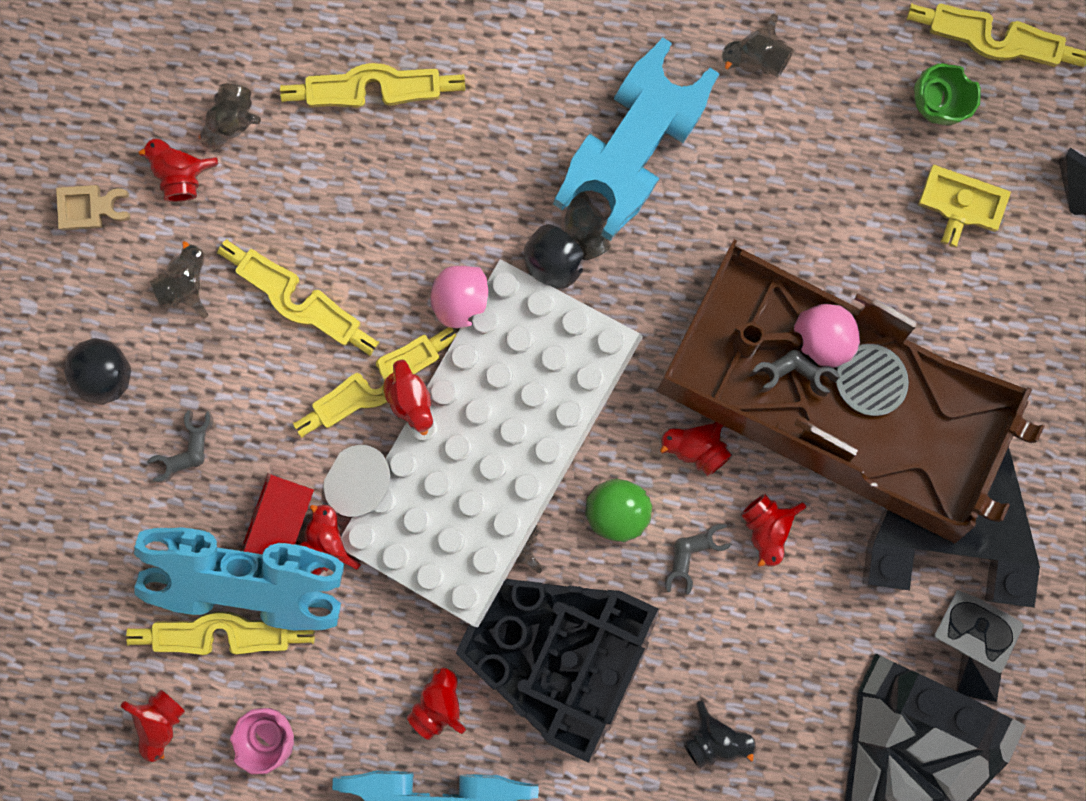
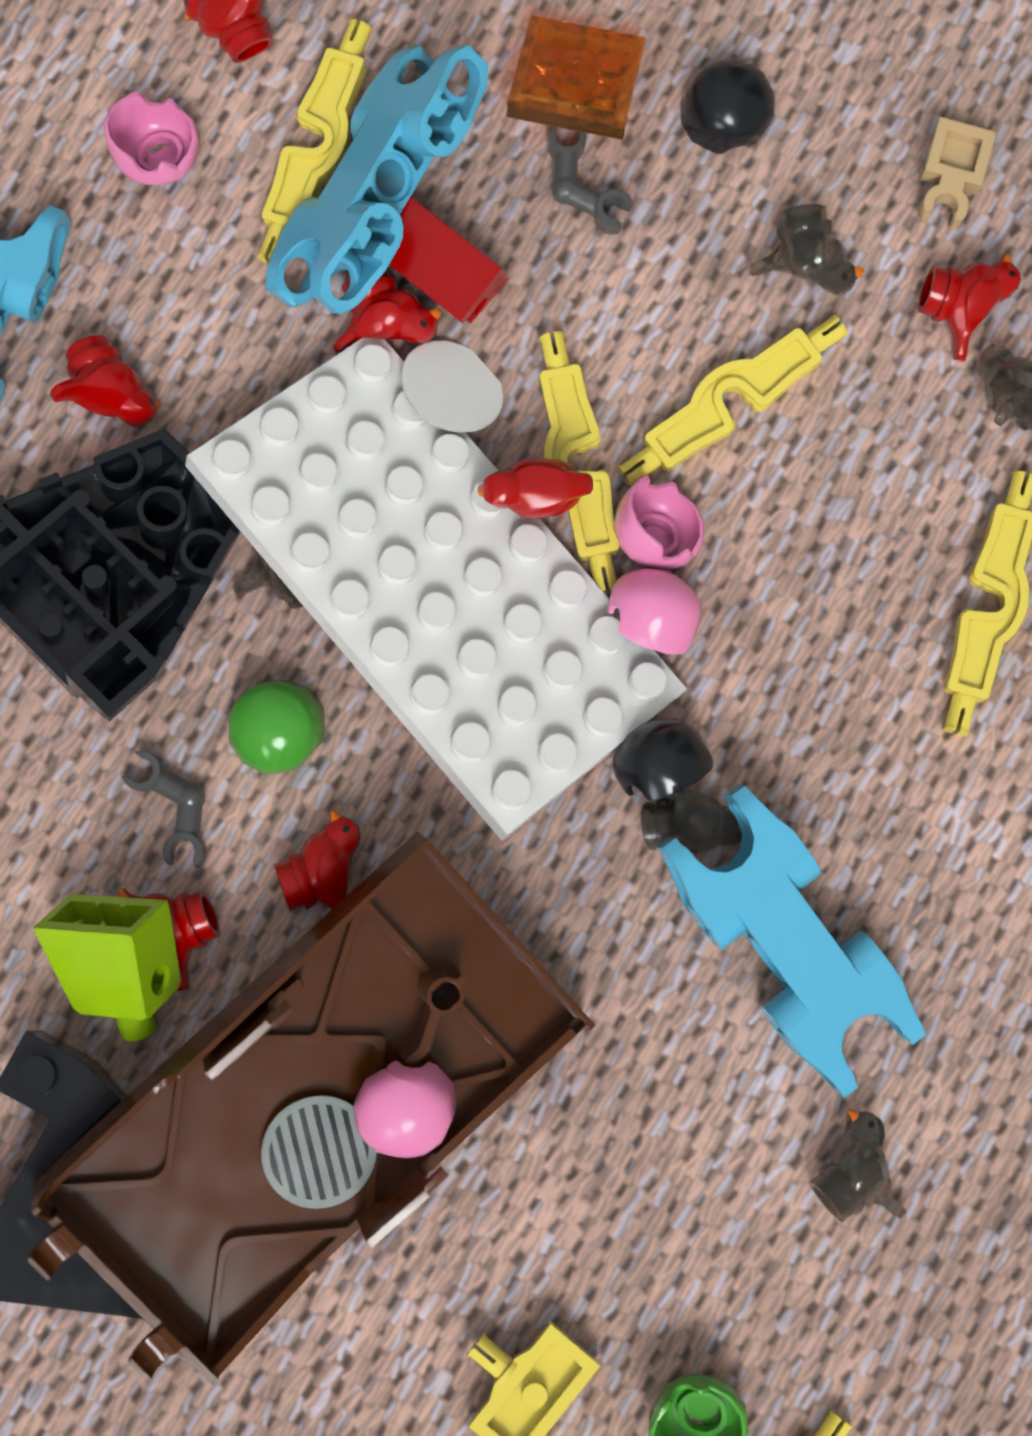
camera: 110 degrees right, 5 degrees down
dark grey arm [749,349,840,397] -> none
none -> lime torso [33,894,181,1042]
none -> clear orange plate [506,15,646,140]
none -> bright pink hair [613,475,704,570]

